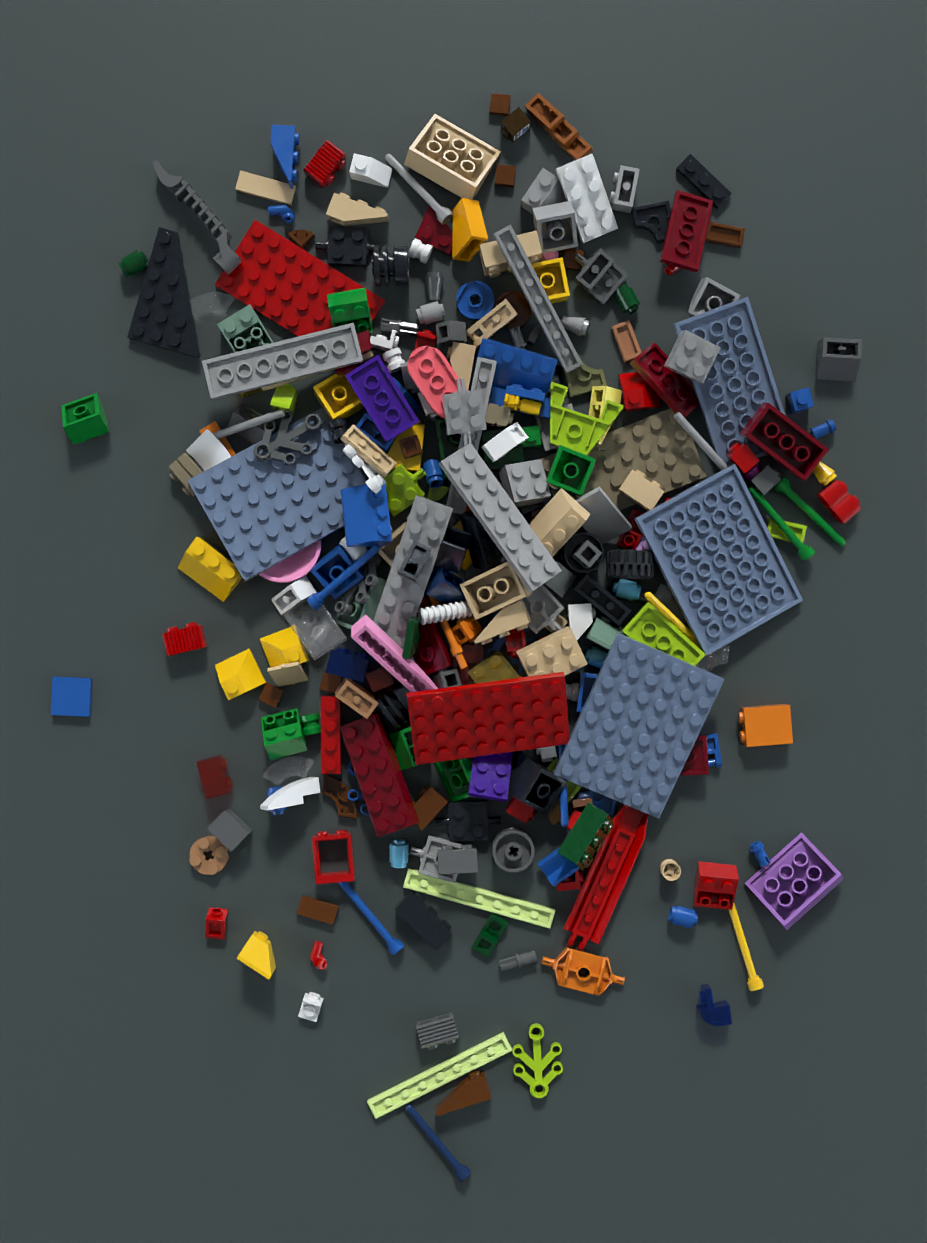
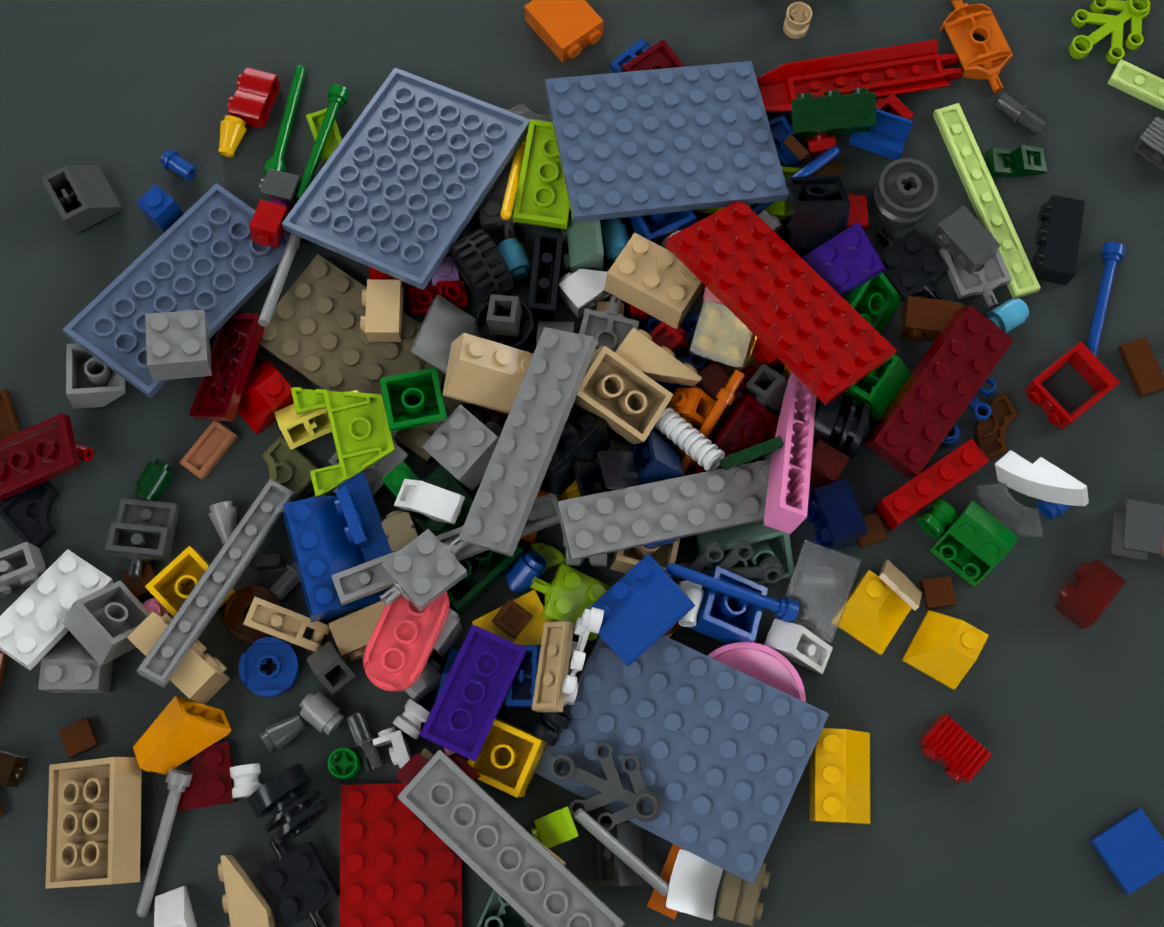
camera: 125 degrees left, 15 degrees down
green slope [327,288,374,334] -> none
medium nougat panel [335,676,379,719] -> none
black slope [398,540,432,582] -> none
red bracket [414,330,437,350] -> none
yellow bar [504,393,541,416] -> none
dark red brick [739,402,829,481] -> none
none -> green wheel [327,748,362,780]

